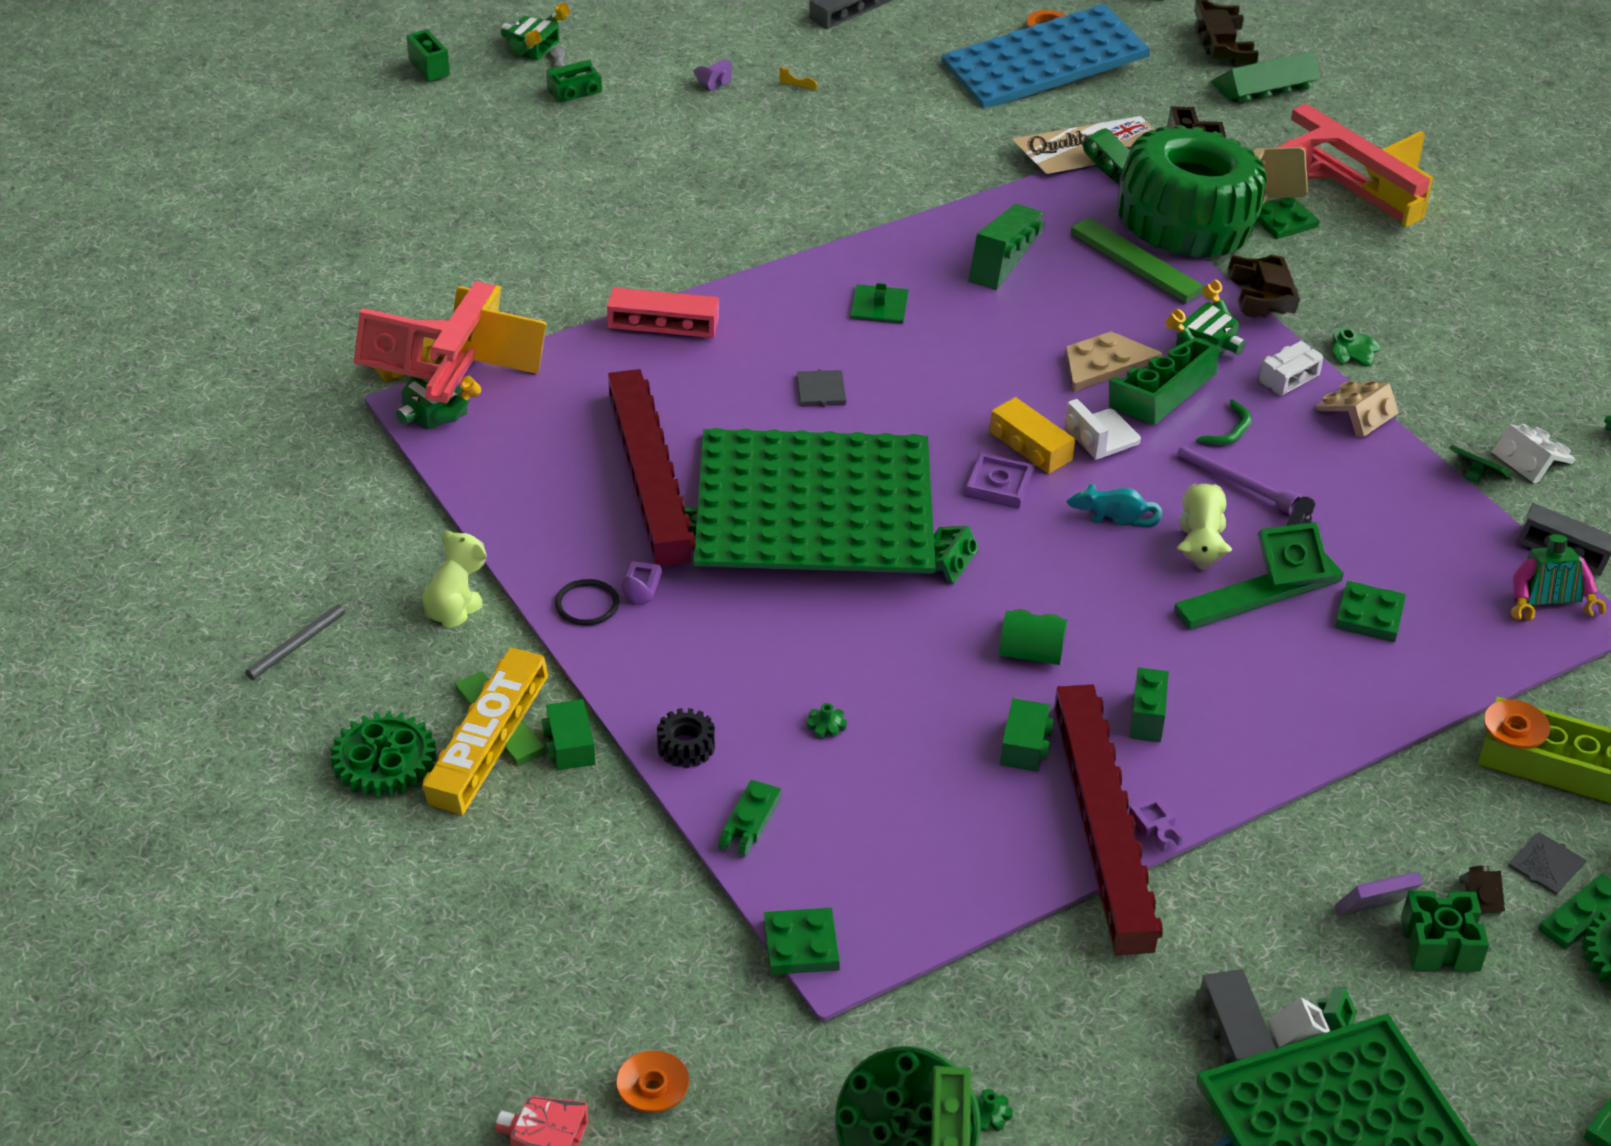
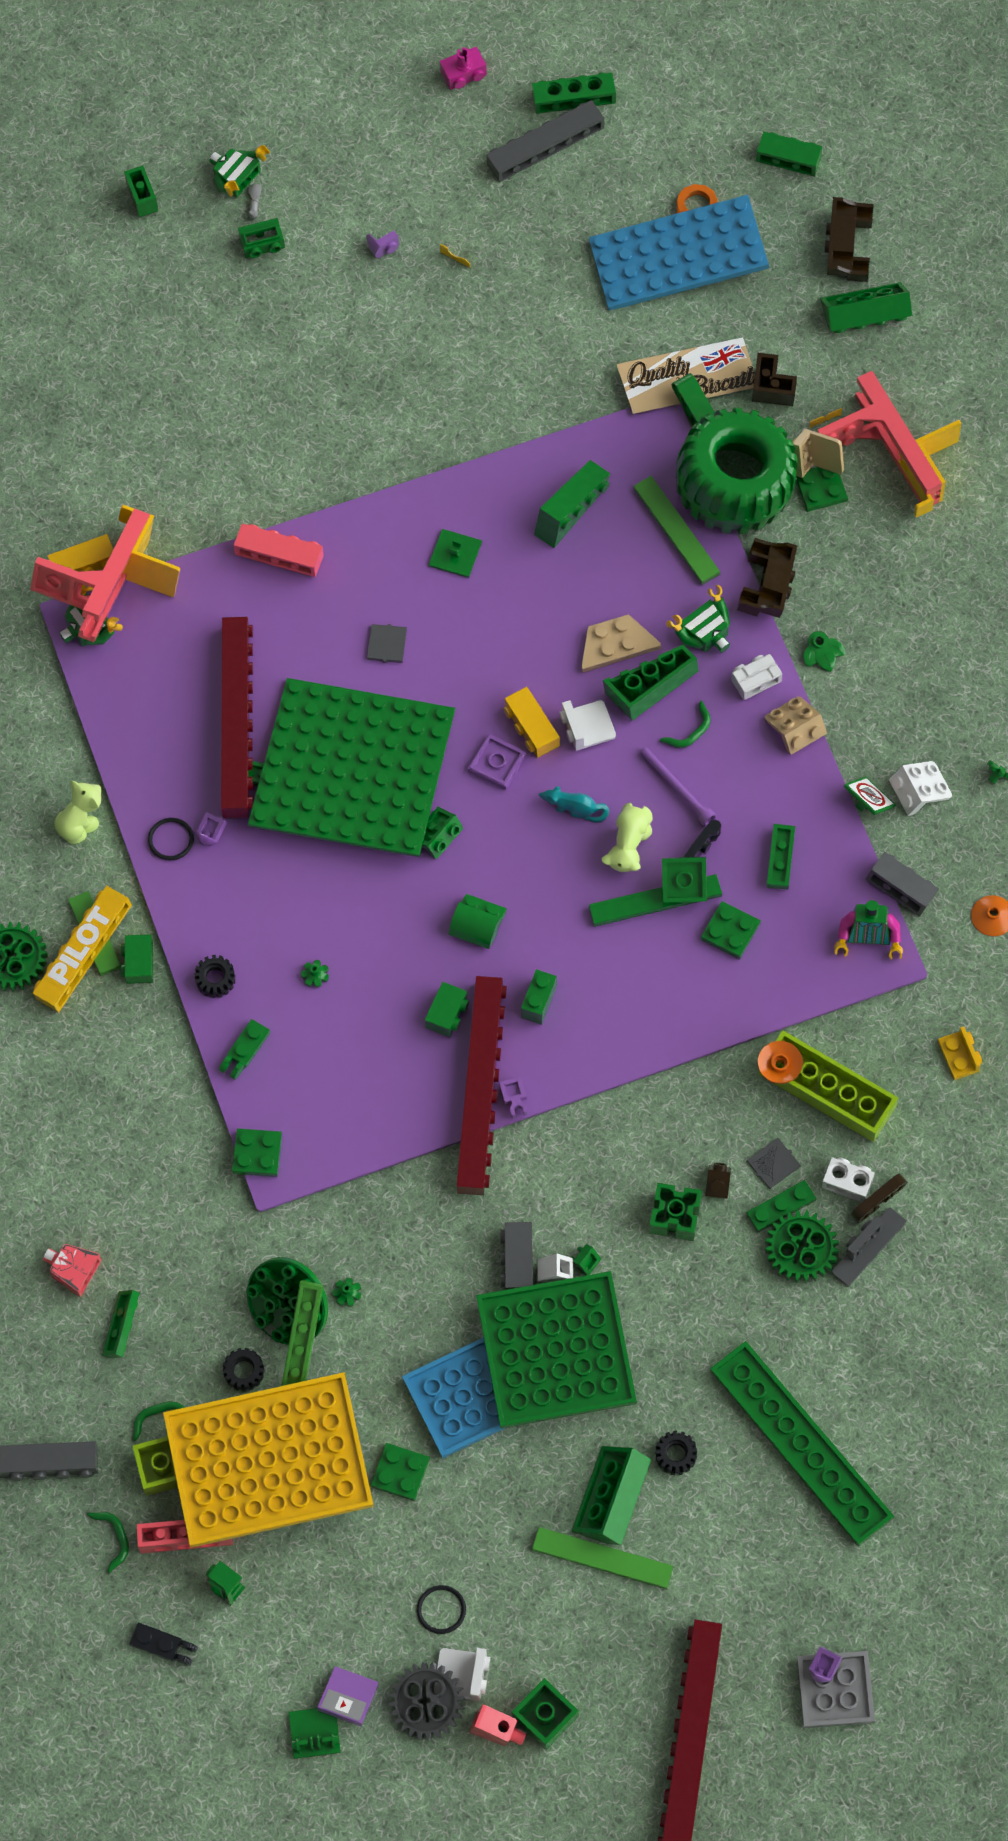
camera: 15 degrees right, 25 degrees up
orange dish [617,1050,689,1113] -> none
tile [1335,872,1423,916] -> none
none -> green plate [767,824,796,890]

